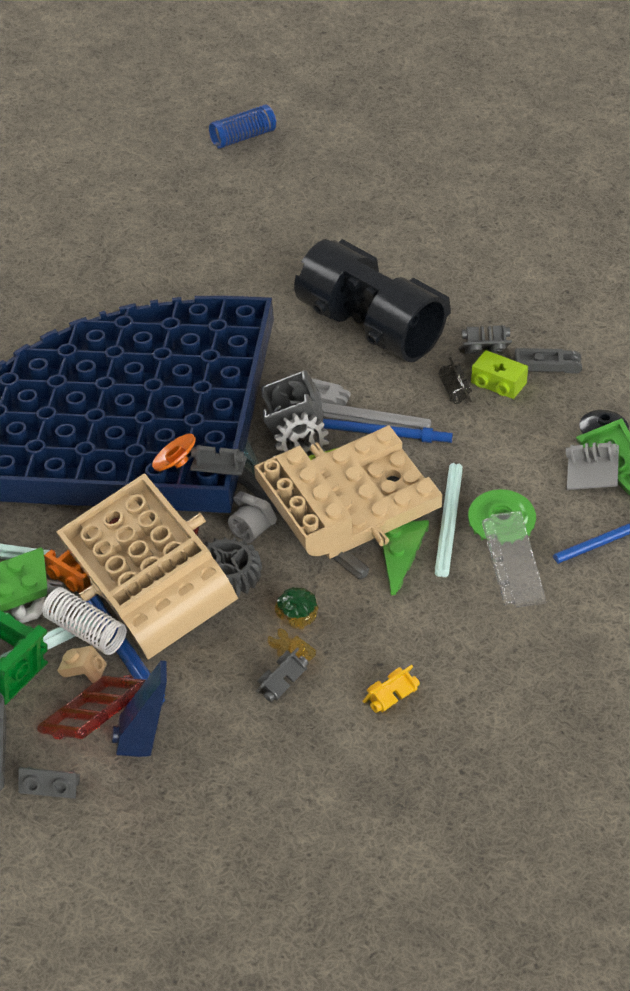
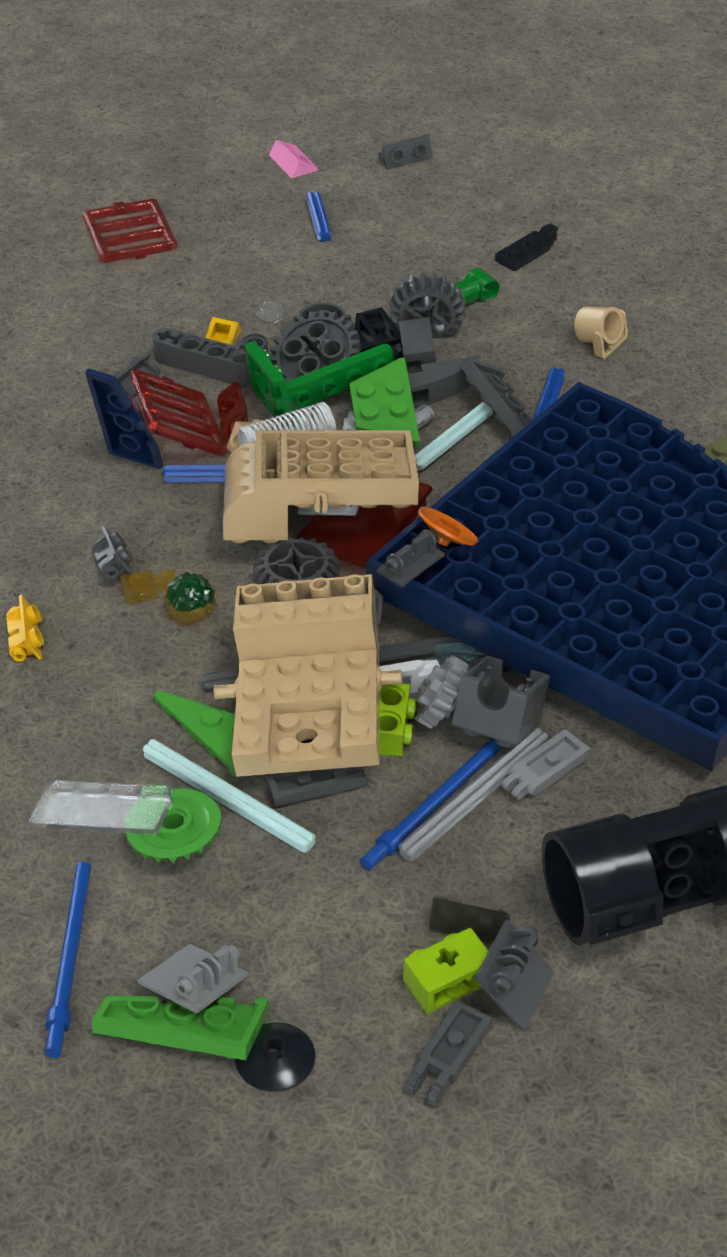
camera: 120 degrees right, 0 degrees up
none -> clear red slope [217,381,248,444]

